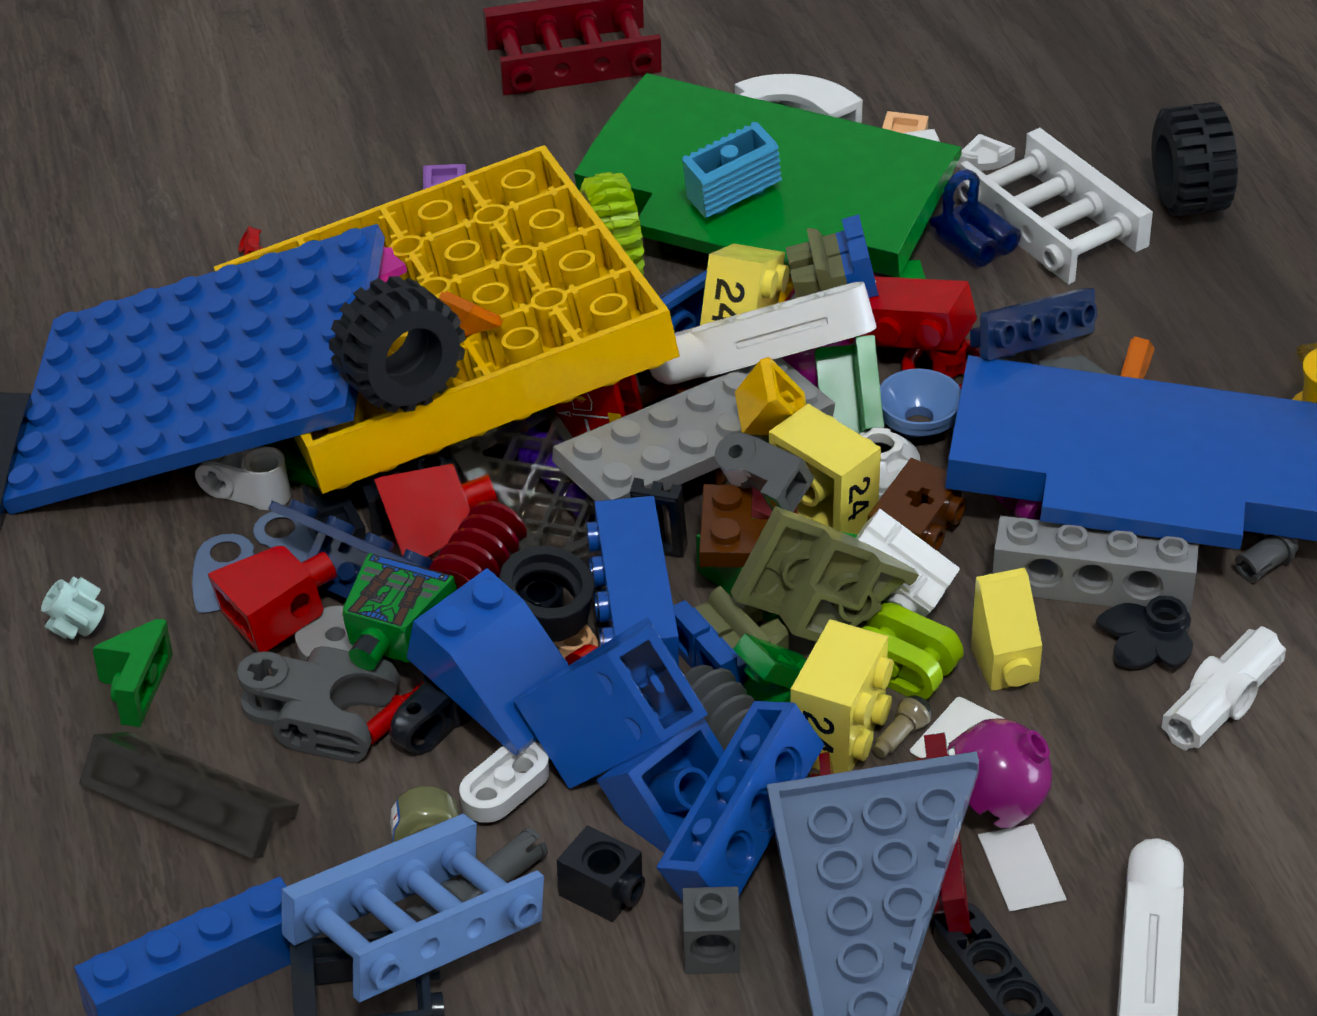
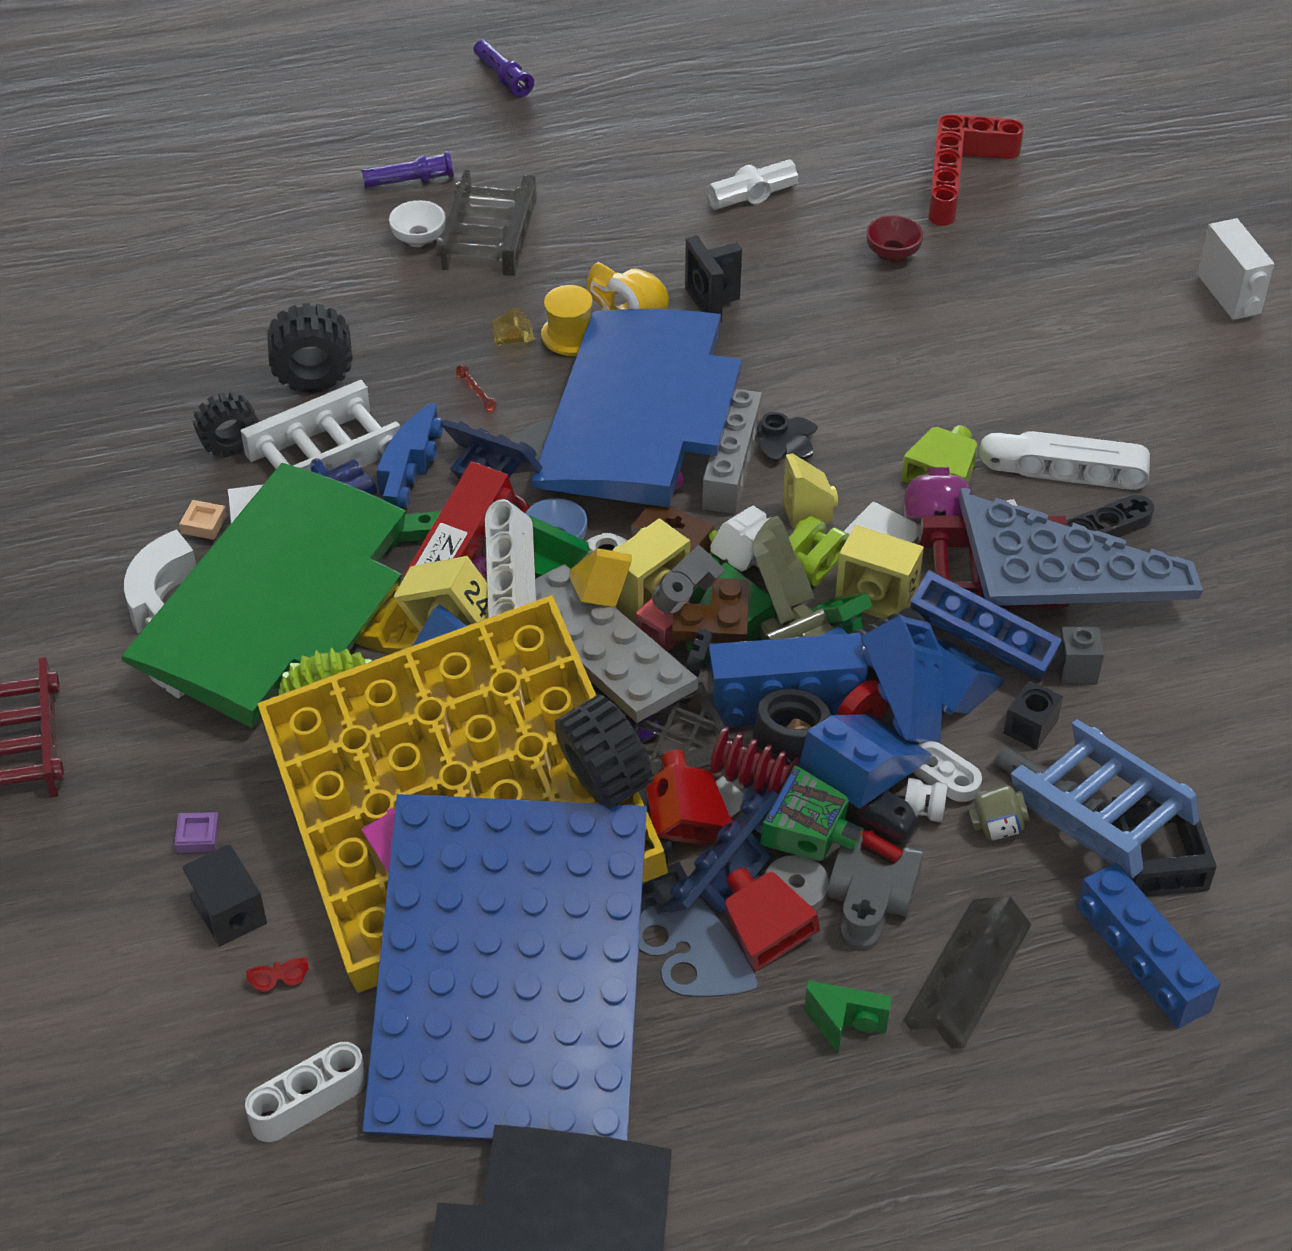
camera: 90 degrees left, 5 degrees up
light aqua gear [41,577,105,639] -> none
orange slope [439,291,503,336] -> none
dark azure brick [682,122,782,218] -> none
olive hips [785,214,879,298] -> none
white tile [956,134,1015,171] -> none
orange tile [1120,336,1155,379] -> none
white piece [1161,626,1286,751] -> none
none -> black piece [183,845,267,947]
none -> black tyre [193,392,259,457]
none -> white beam [245,1042,366,1142]
none -> blue slope [376,403,443,509]
none -> clear red hinge [456,365,497,411]
none -> lime torso [901,425,978,484]
none -> white wheel [903,778,948,823]

